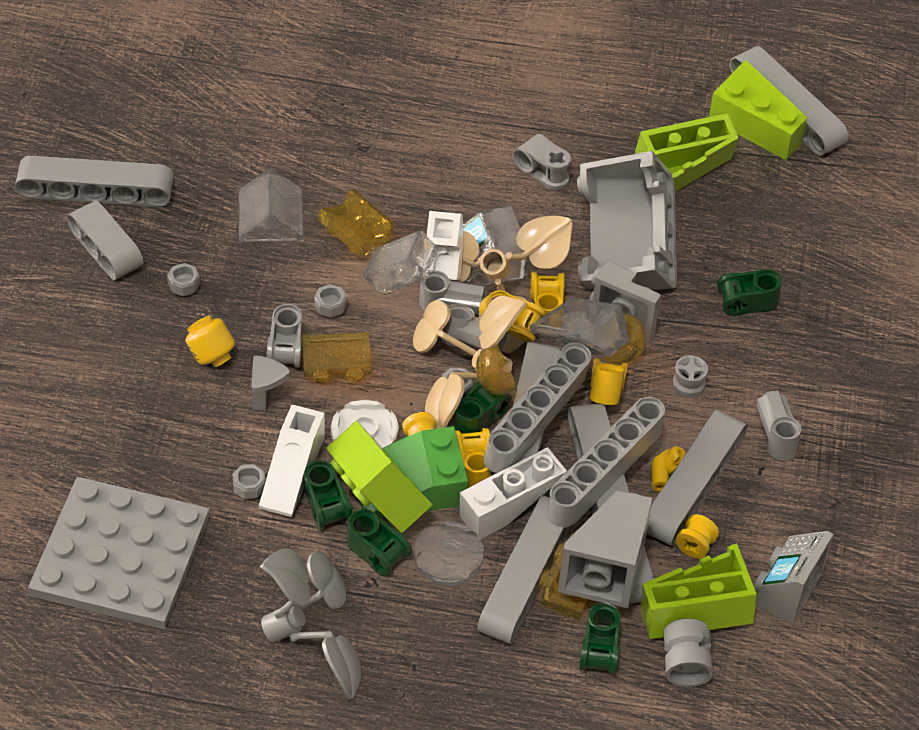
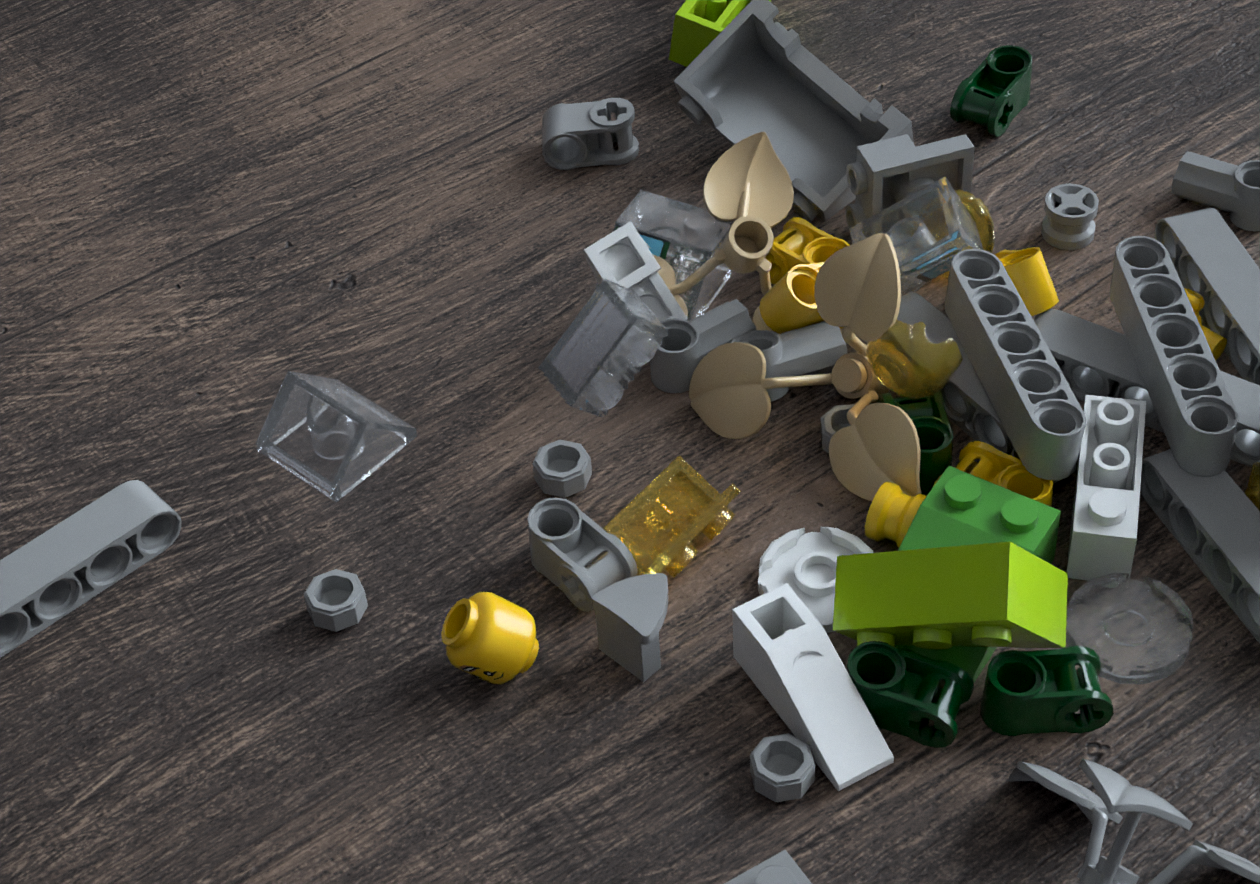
camera: 40 degrees left, 5 degrees down
light grey beam [67,200,144,280] -> none
clear yellow bracket [317,189,395,256] -> none

